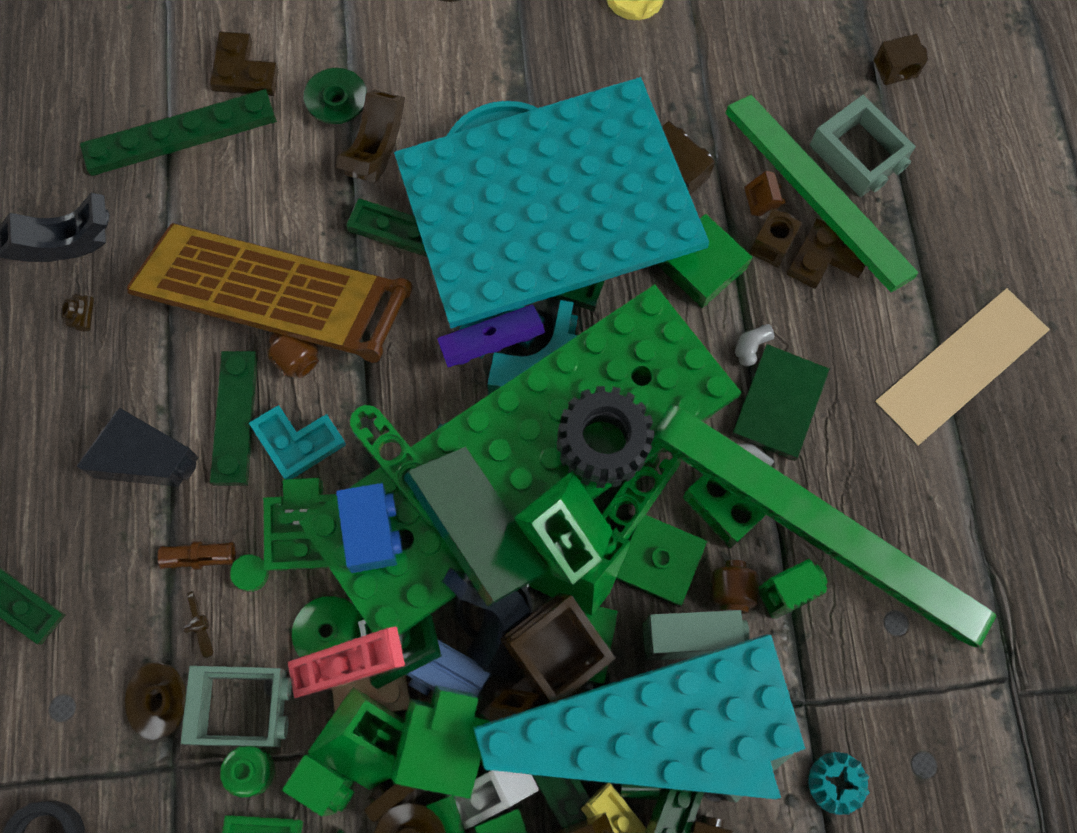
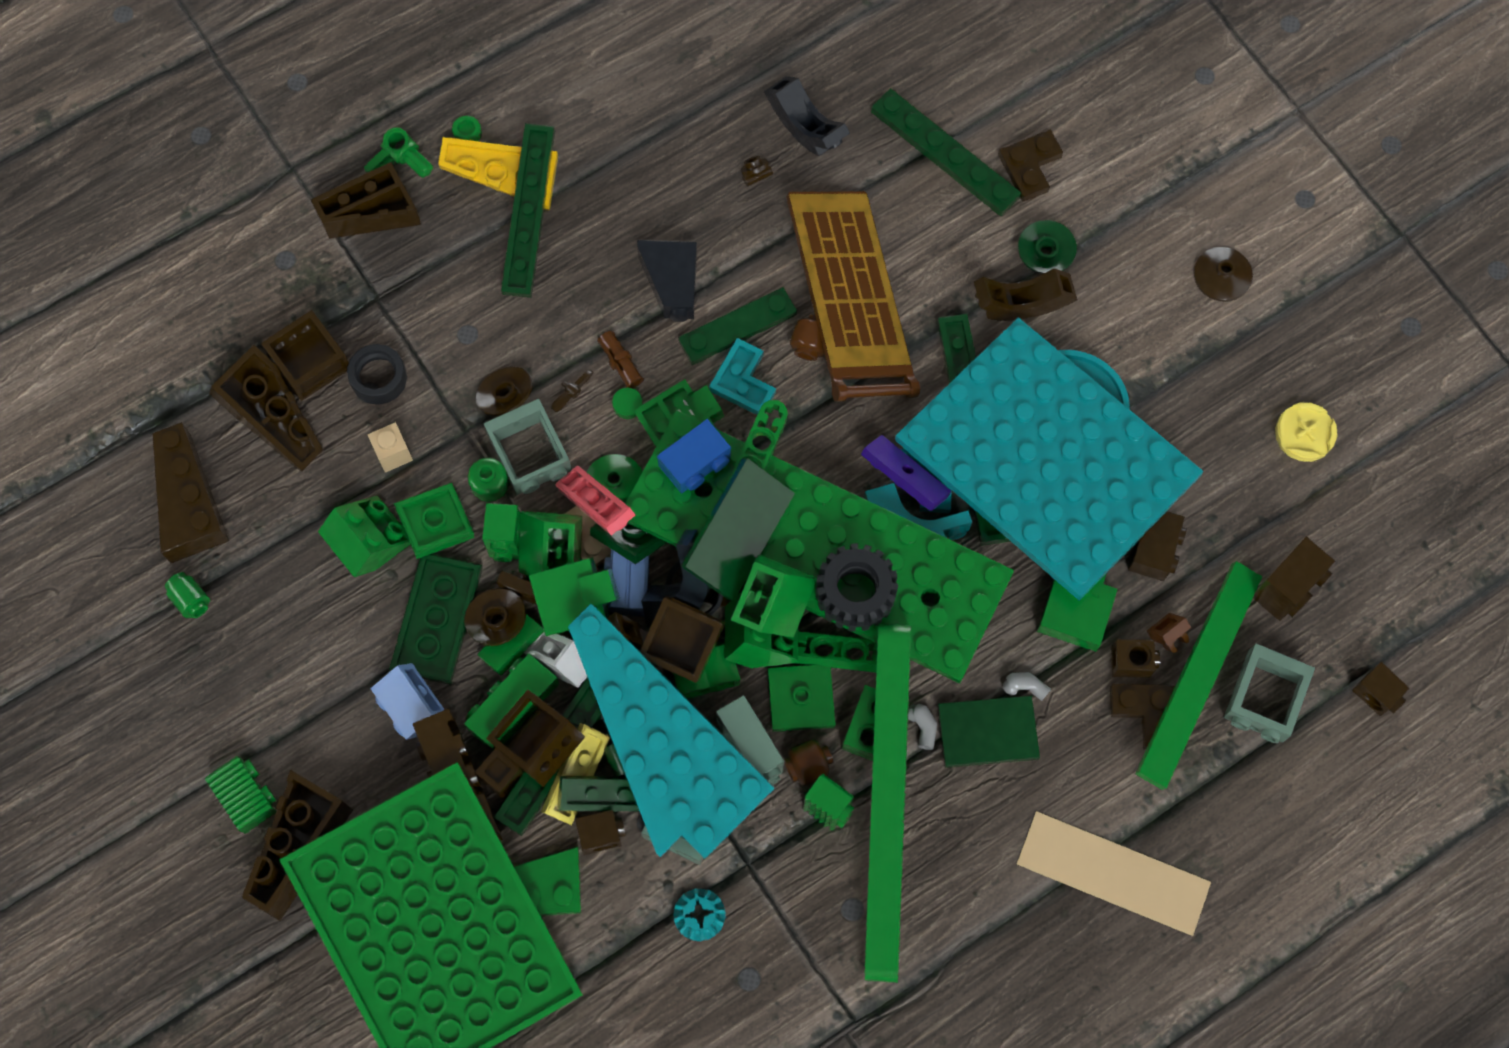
camera: 65 degrees right, 0 degrees up
none -> dark brown brick [1253,536,1335,621]

